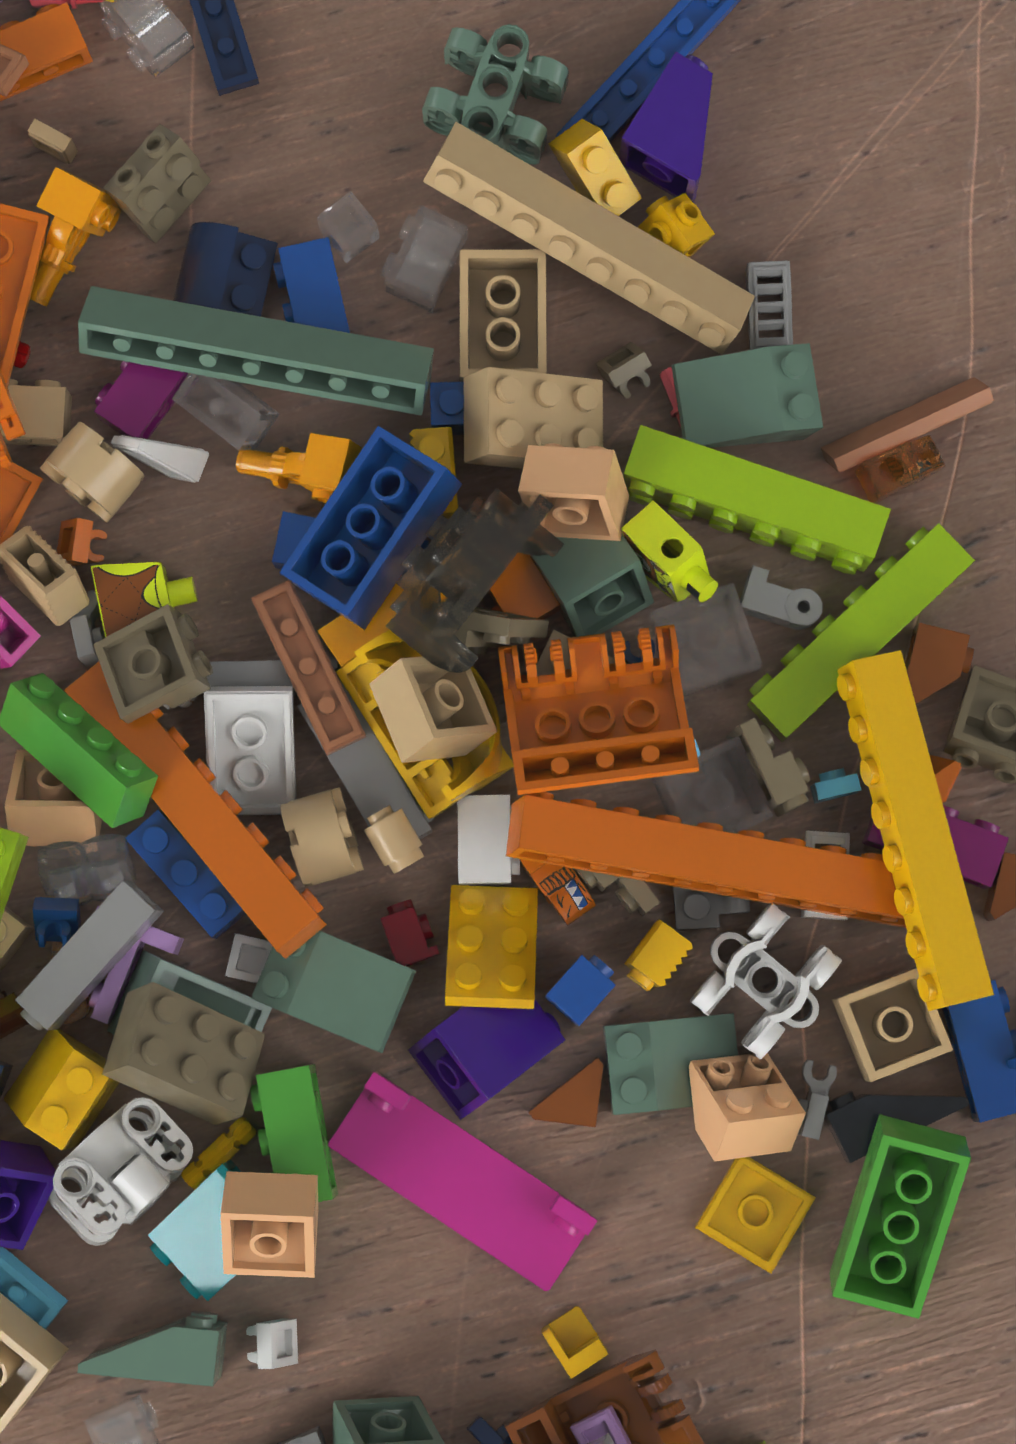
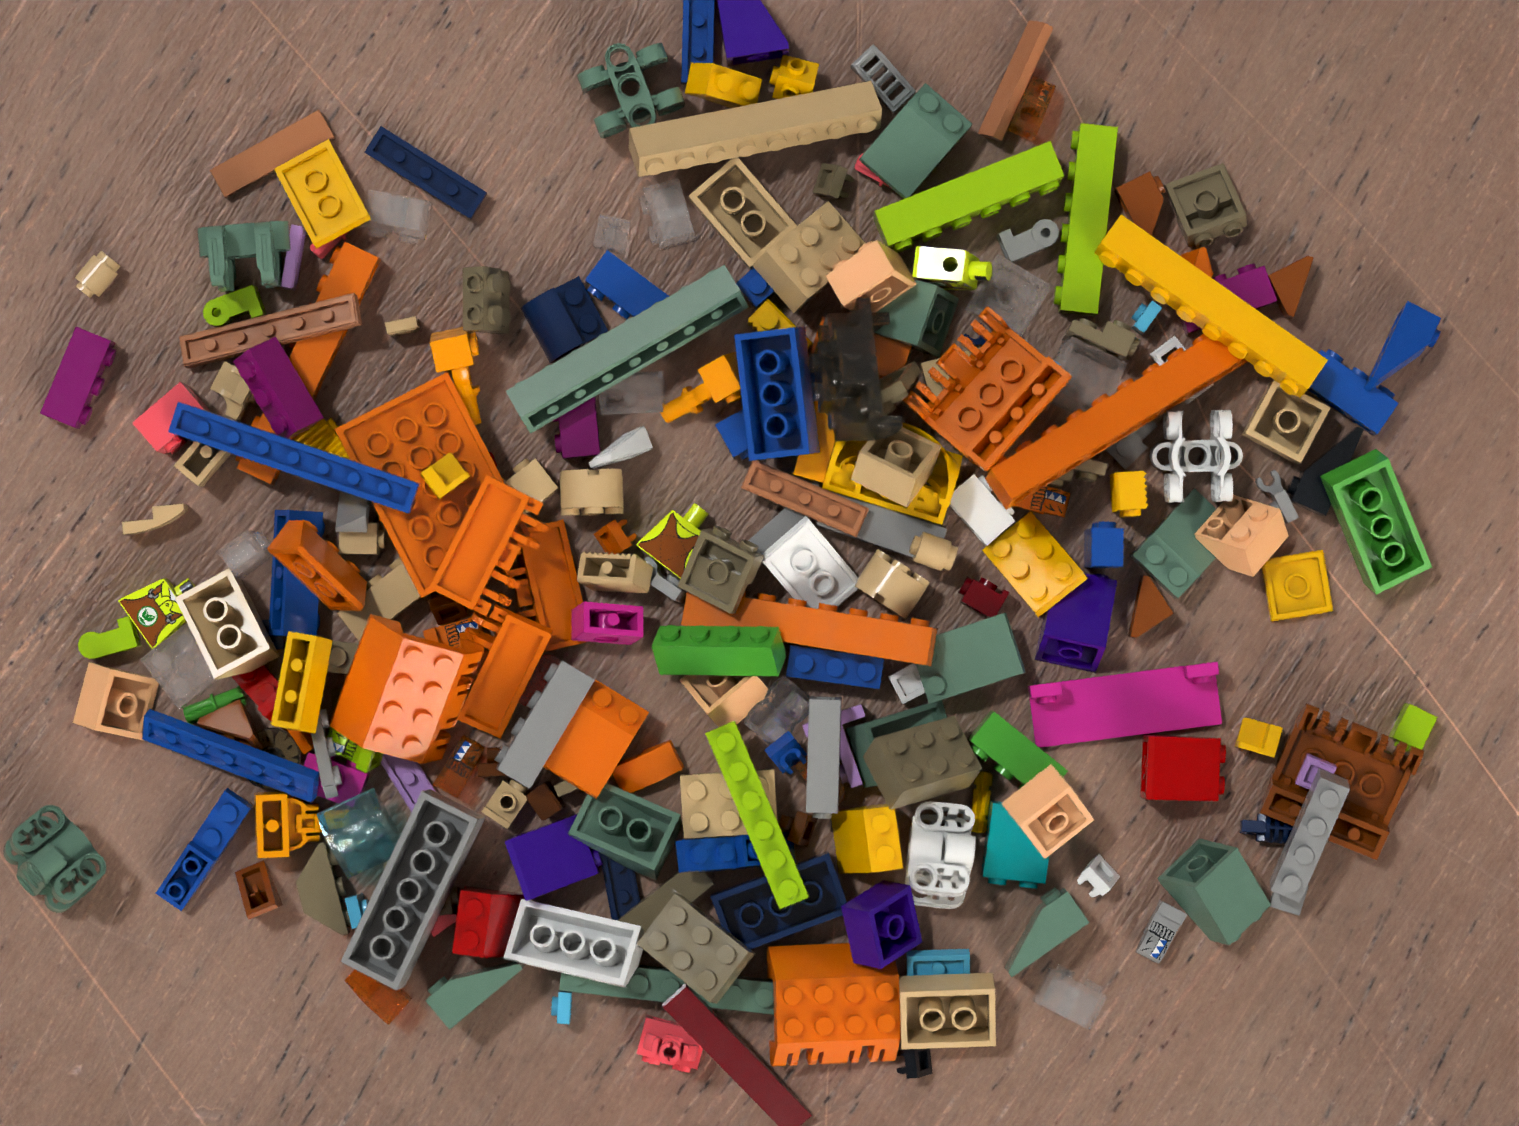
camera: 45 degrees left, 5 degrees up
none -> red slope [1140,735,1226,801]

